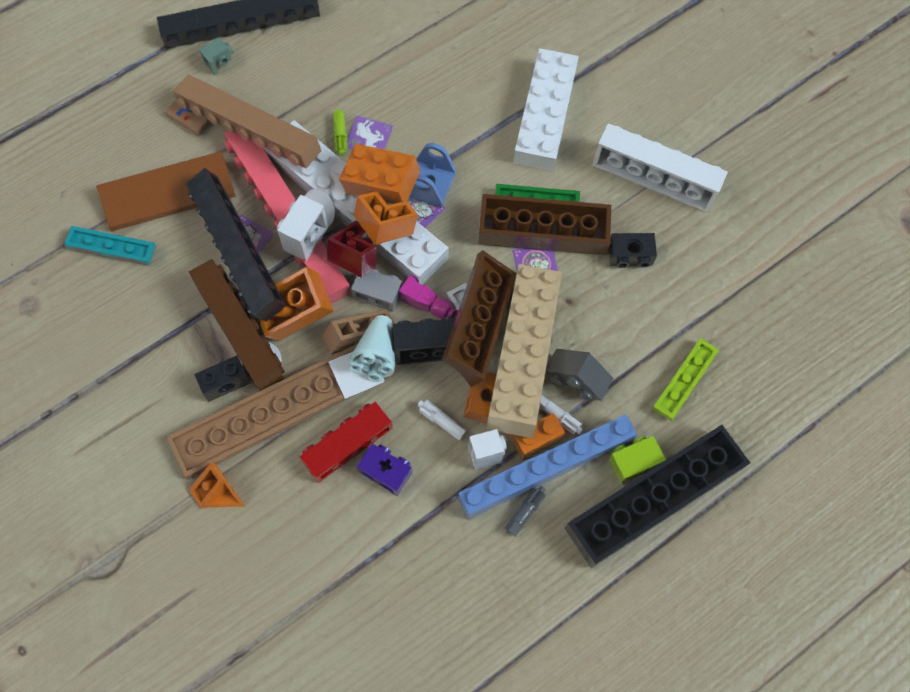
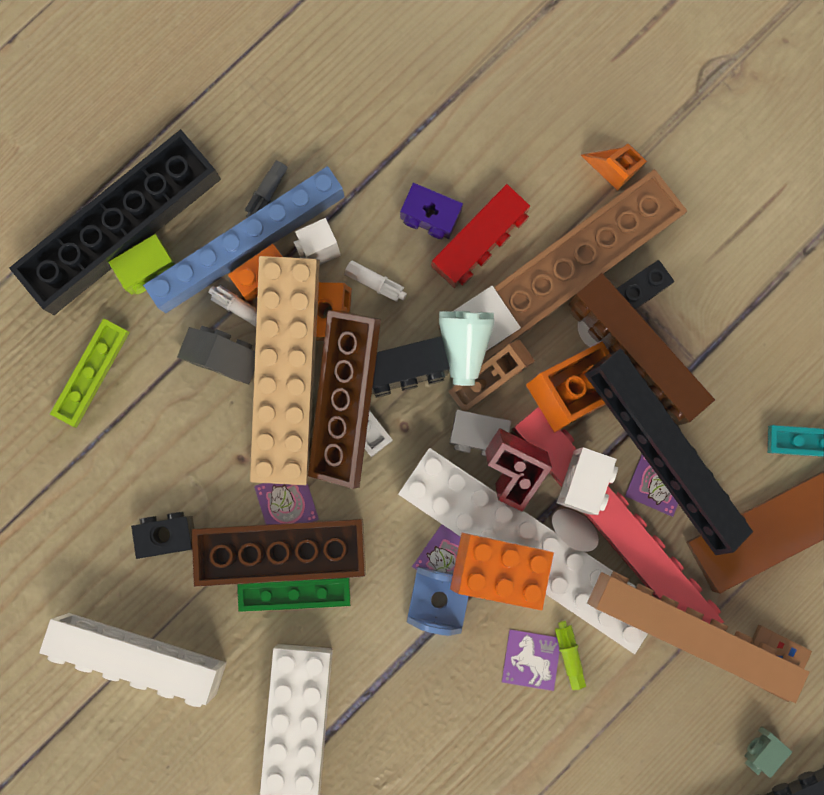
camera: 175 degrees right, 15 degrees up
orange brick [354,191,418,245] -> none
dark pink piece [399,275,457,320] -> none

